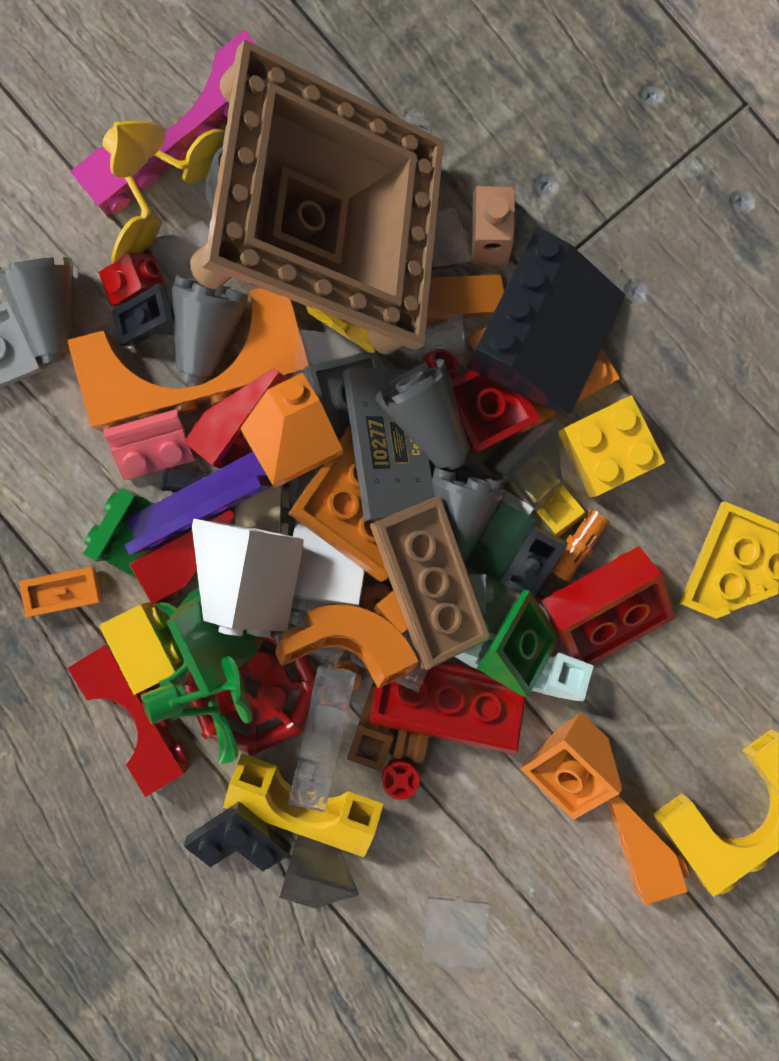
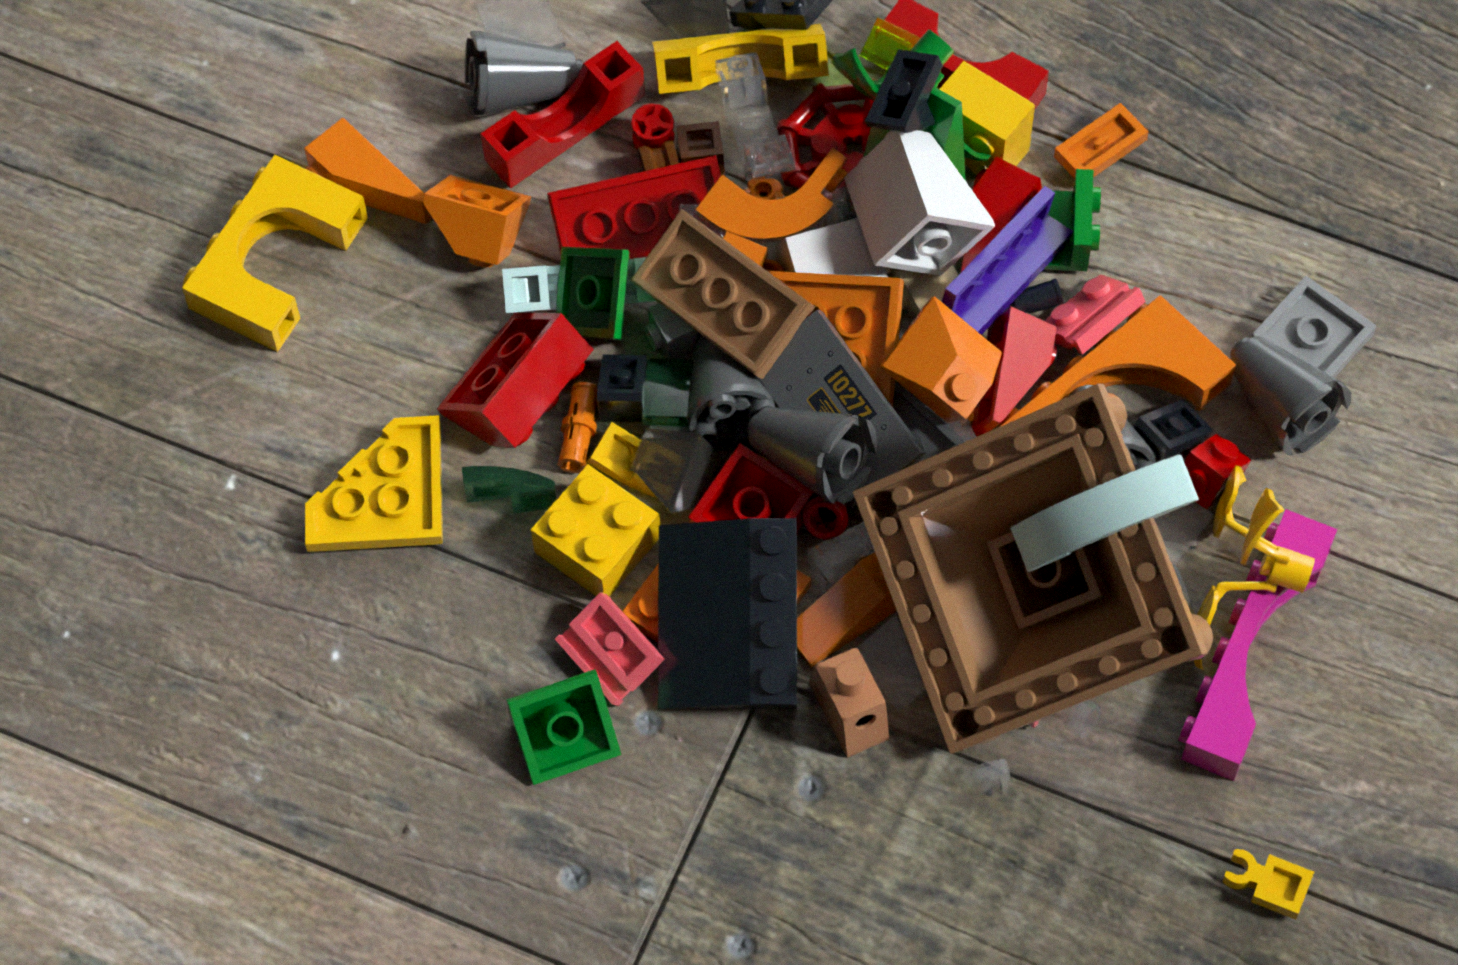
camera: 155 degrees right, 25 degrees down
none -> clear green slope [462,466,557,514]
none -> dark grey cone [464,31,583,117]
none -> red arch [480,40,645,189]
none -> green slope [506,669,622,785]
none -> coral plate [555,592,665,706]
none -> clear neon green brick [859,17,921,70]
none -> black slope [865,49,943,133]
none -> light aqua slope [1011,455,1199,572]

